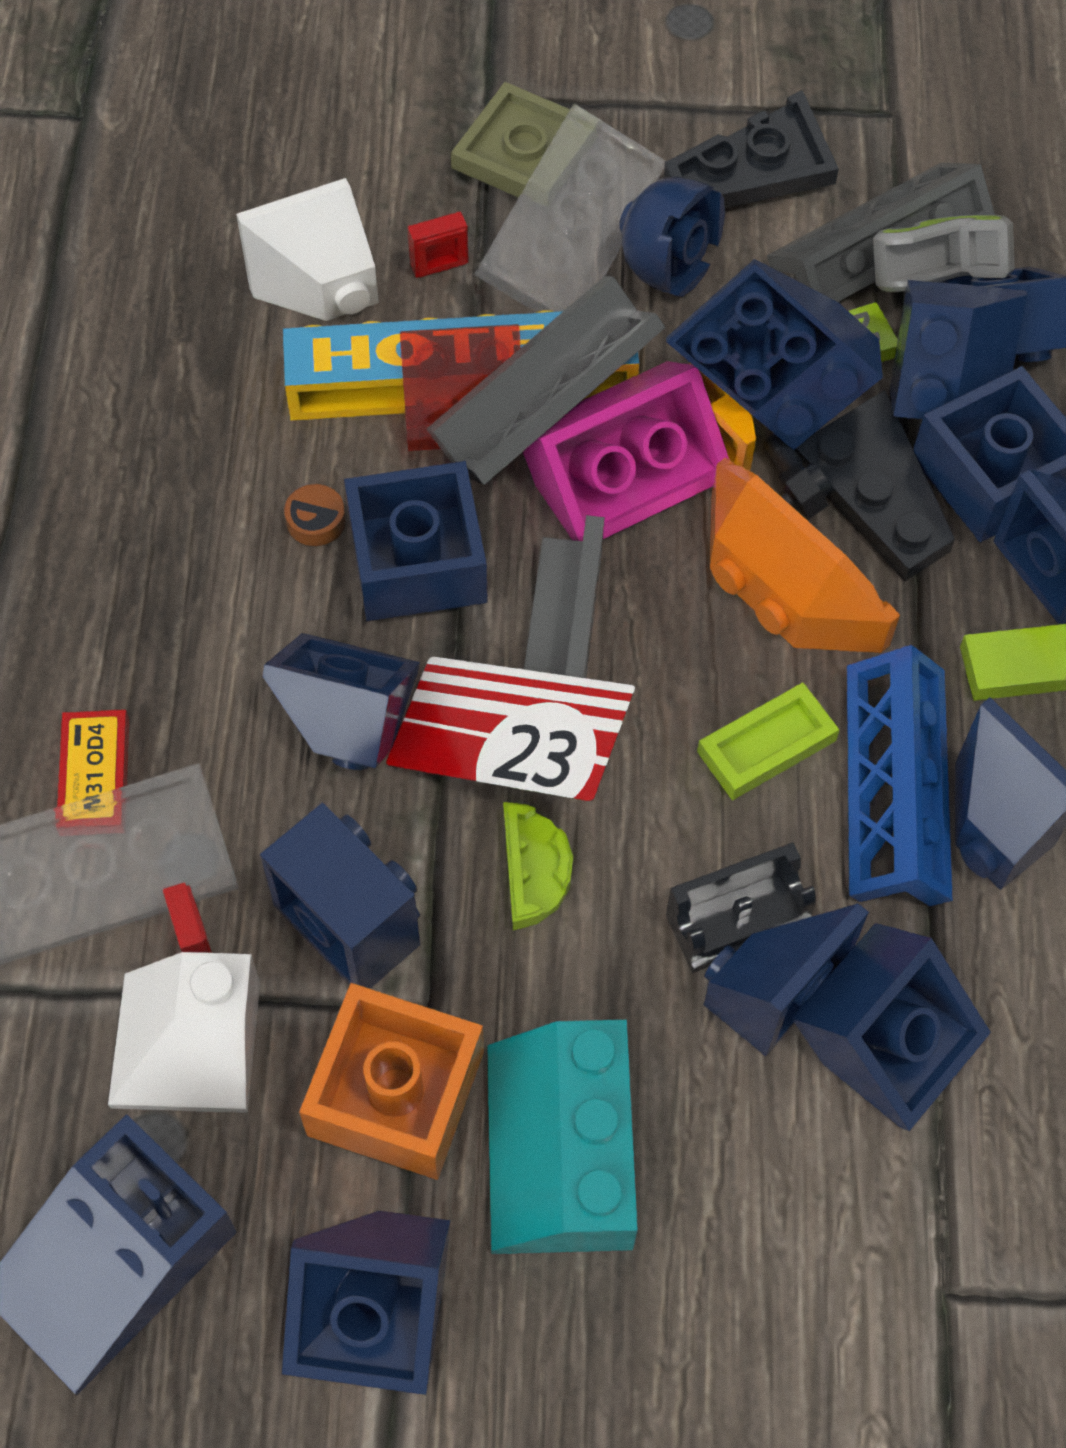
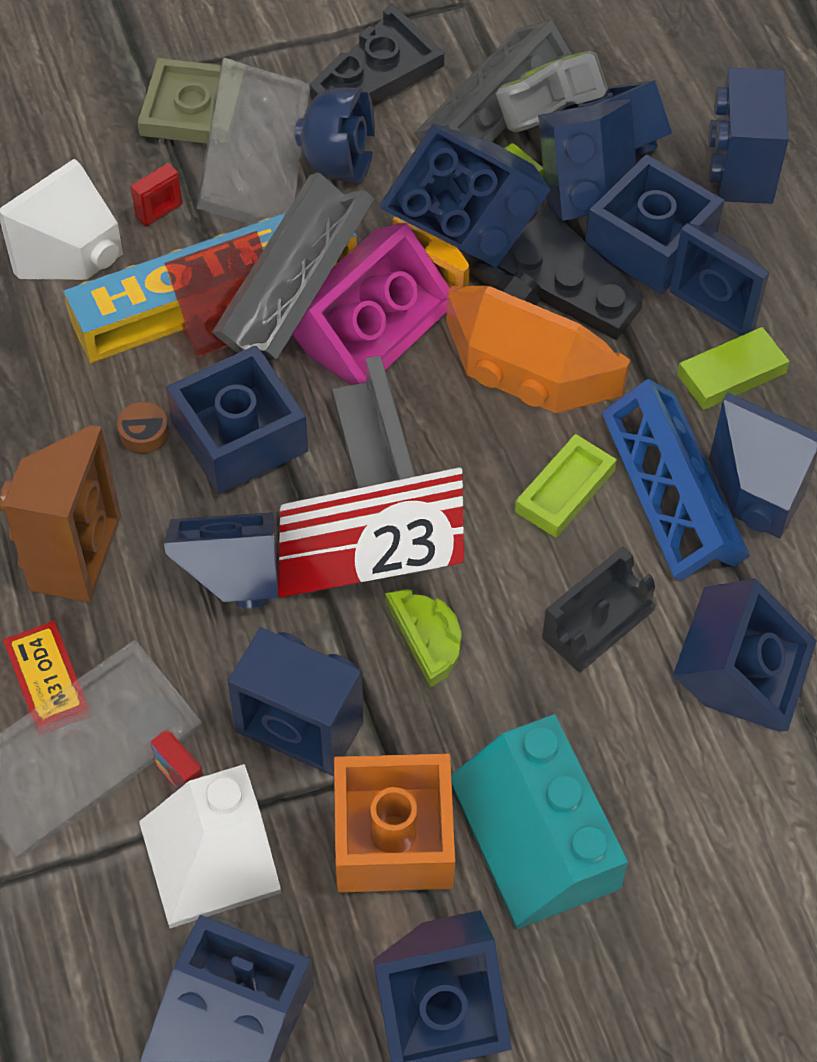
camera: 20 degrees left, 5 degrees down
dark blue slope [703,903,869,1056] -> none
none -> dark orange slope [0,425,121,603]

